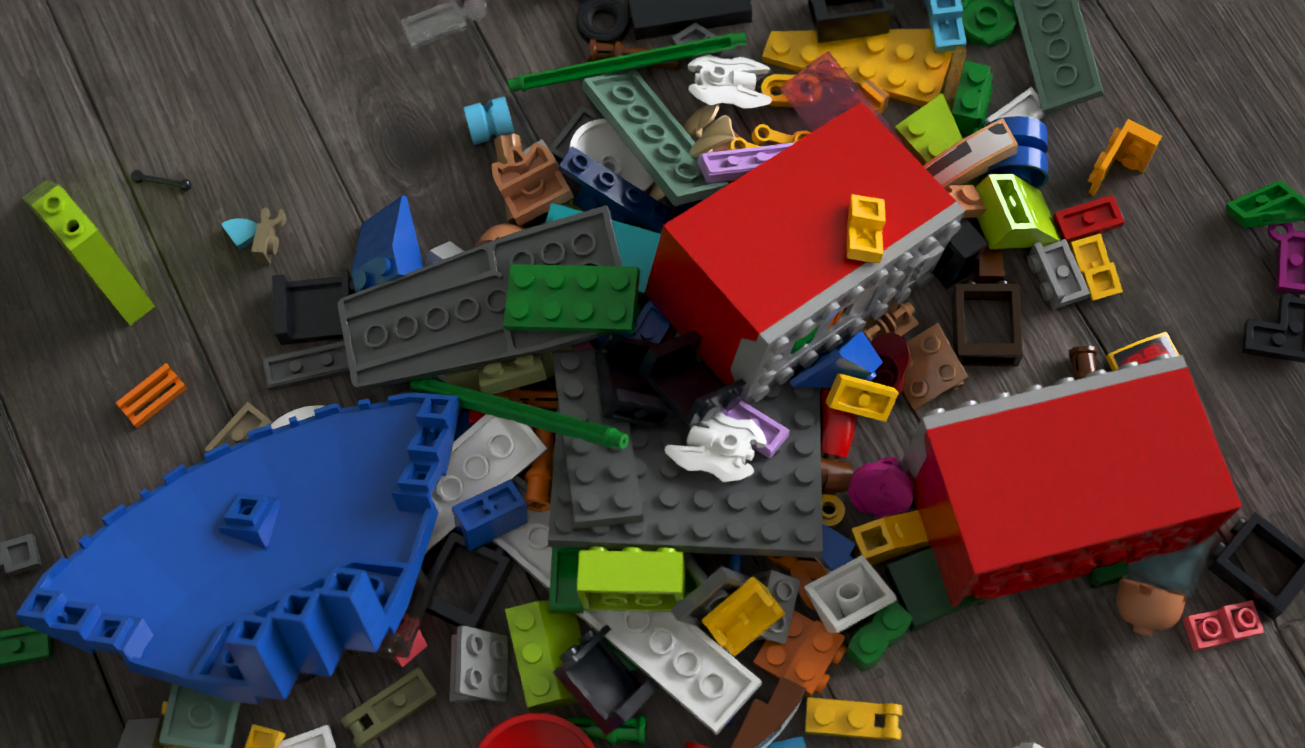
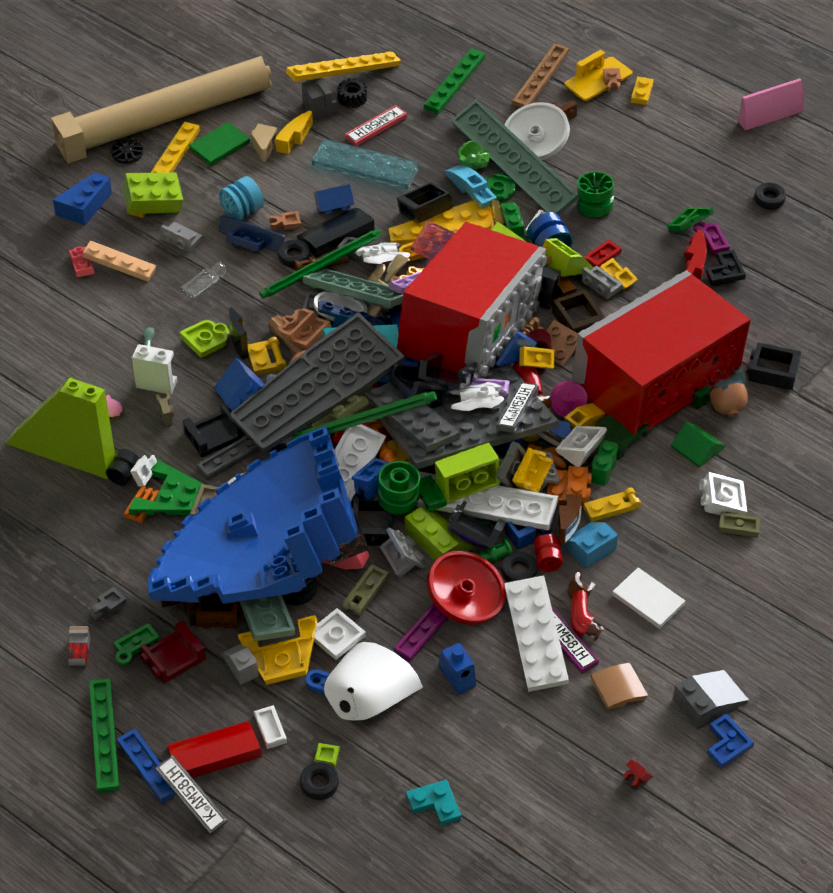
camera: 30 degrees left, 20 degrees down
medium azure tile [221,218,257,251] -> none
medium azure wheel [463,96,515,145] -> none
green plate [503,264,640,334] -> none
yellow slope [846,194,886,264] -> none
slope [923,118,1018,190] -> none
light orange bracket [1088,119,1162,197] -> none
coral slope [1182,600,1264,652] -> none
none -> bright pink animal [106,395,123,418]
none -> black wheel [106,449,139,486]
none -> green wing [129,459,203,515]
none -> white plate [130,455,157,486]
none -> white panel [132,344,177,395]
none -> dark red panel [139,620,206,684]
none -> sand green piece [142,327,155,347]
none -> lime plate [179,320,229,358]
none -> black slope [229,307,249,360]
none -> yellow plate [248,337,287,376]
none -> green wheel [378,461,420,514]
none -> tile [496,382,539,433]
none -> blue panel [506,522,536,550]
none -> green wheel [577,171,614,218]
none -> green slope [671,422,725,468]
none -> red slope [682,229,707,281]

